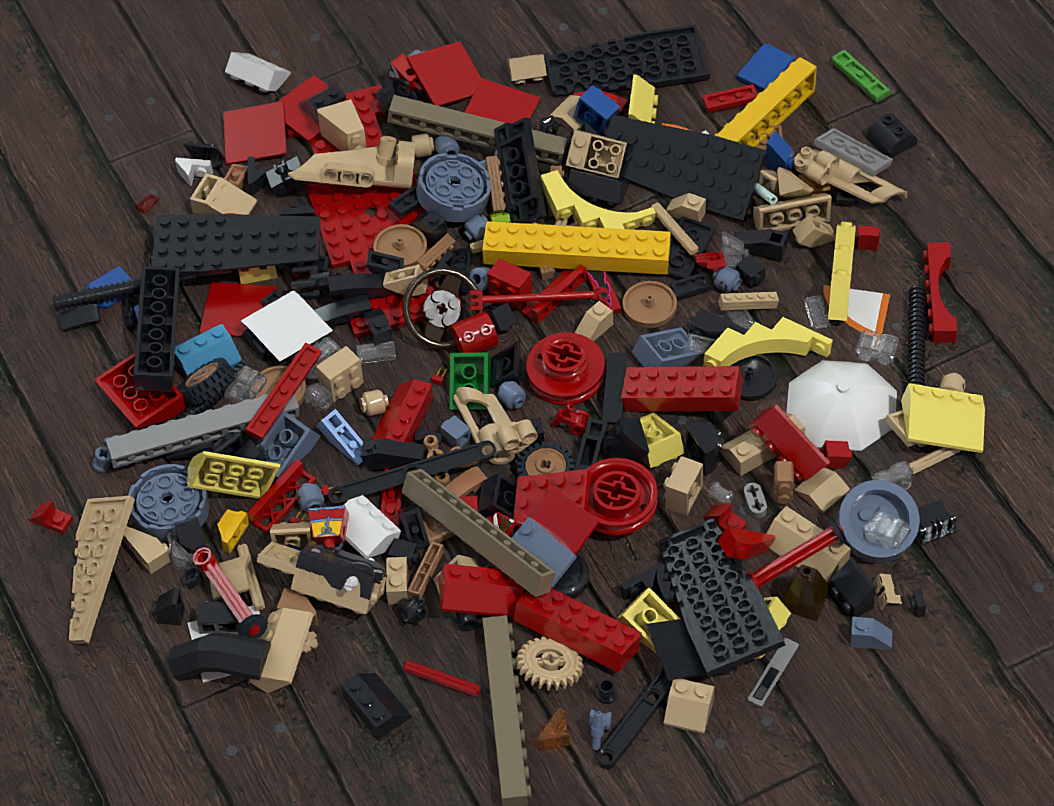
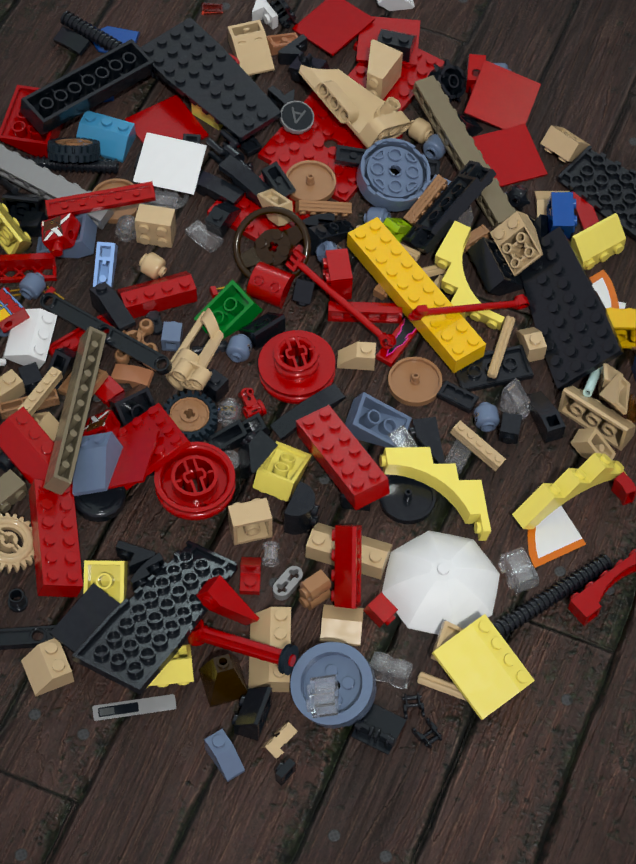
camera: 45 degrees right, 5 degrees up
clear brick [224,366,267,404] -> none
black slope [408,210,447,244] -> none
red plate [693,251,726,271] -> none
clear tile [803,295,831,329] -> none
tan head [939,373,966,392] -> none
none -> tan piece [17,366,63,416]
none -> red torso [41,212,81,257]
none -> clear head [217,398,242,427]
none -> black tile [279,101,314,134]
none -> black piece [402,692,425,719]
none -> red hinge [408,294,530,321]
none -> black piece [412,718,442,749]

